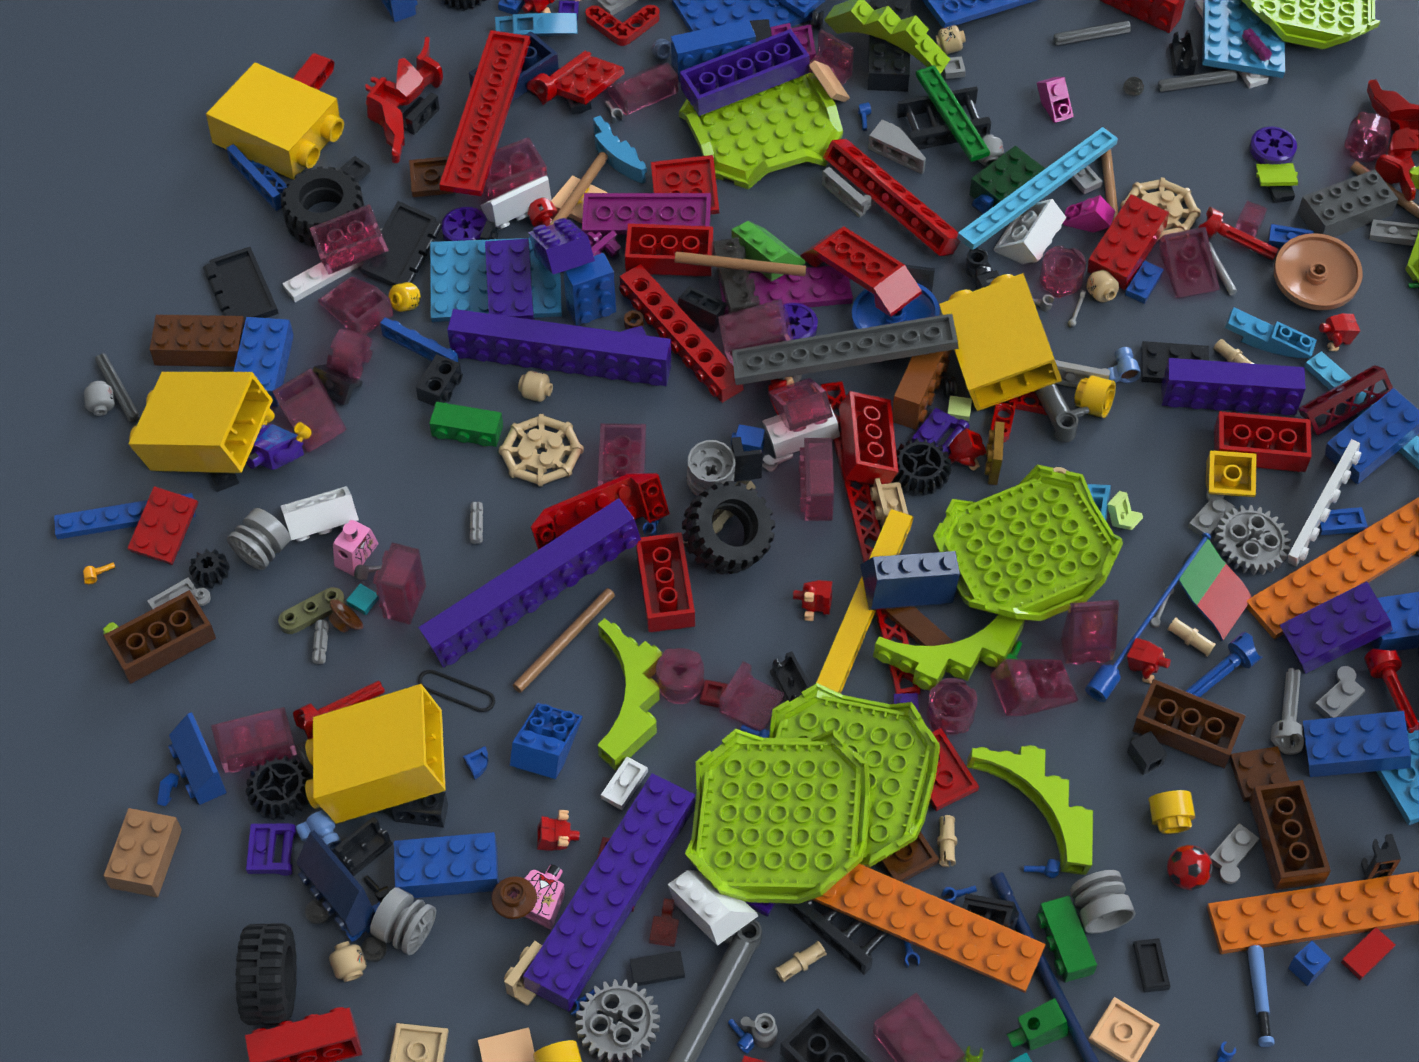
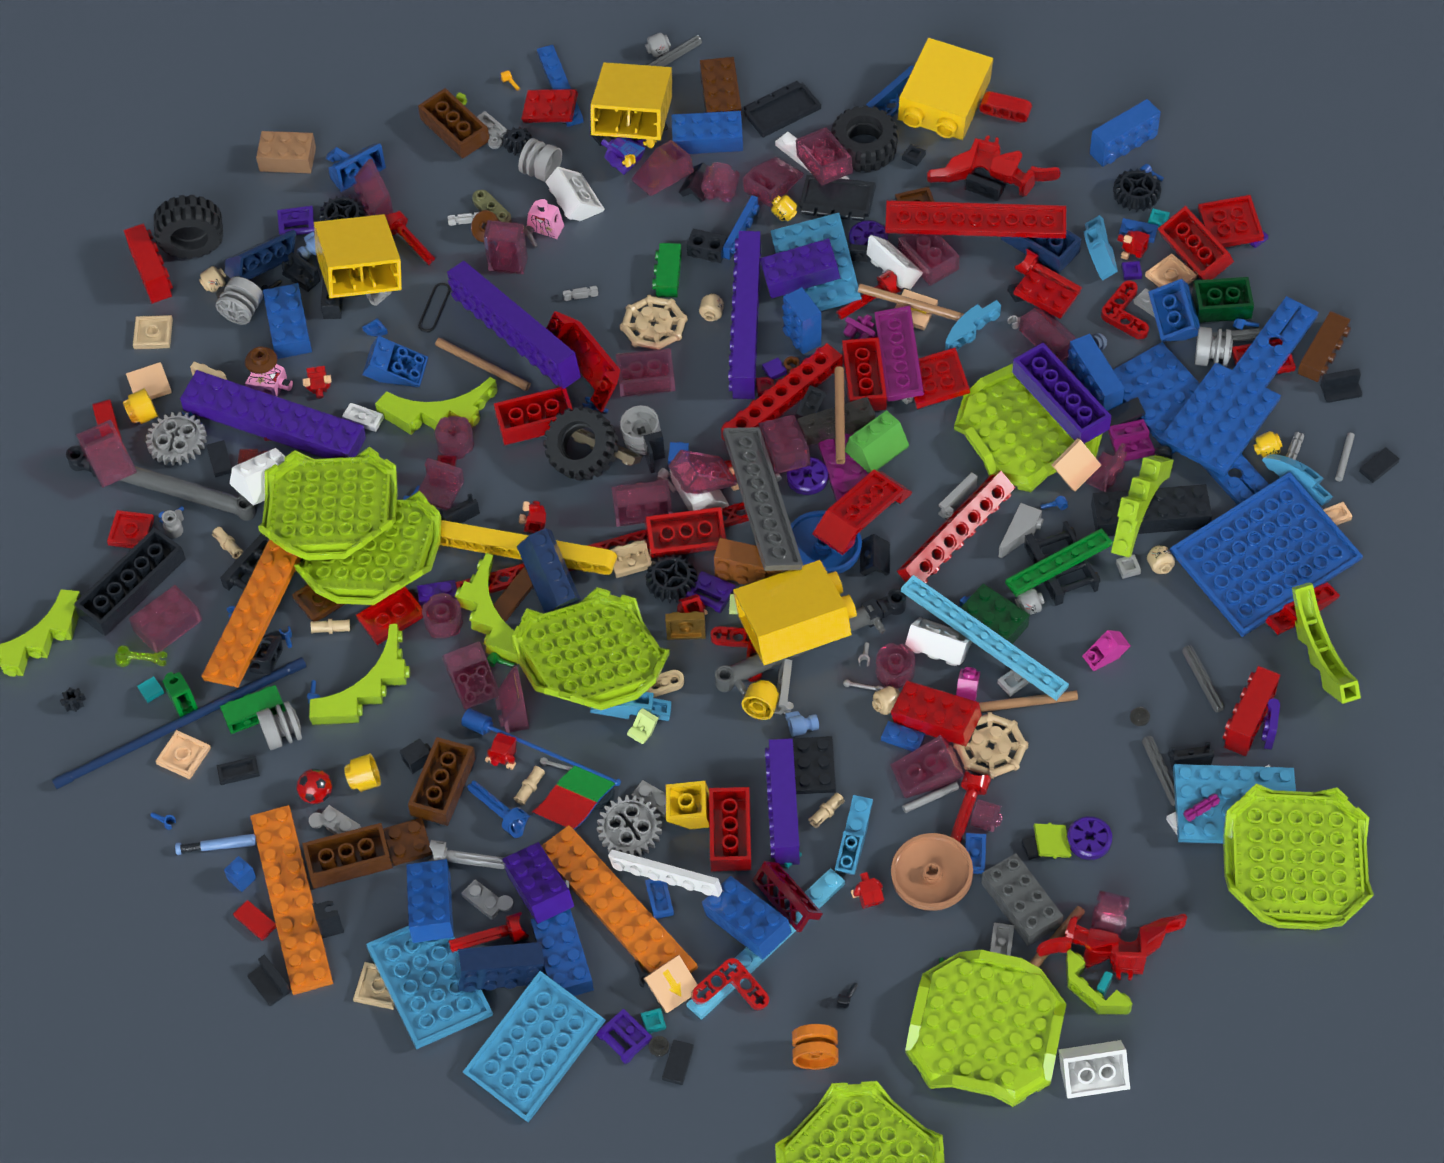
camera: 85 degrees right, 0 degrees up
dark purple brick [528,218,595,275] -> none

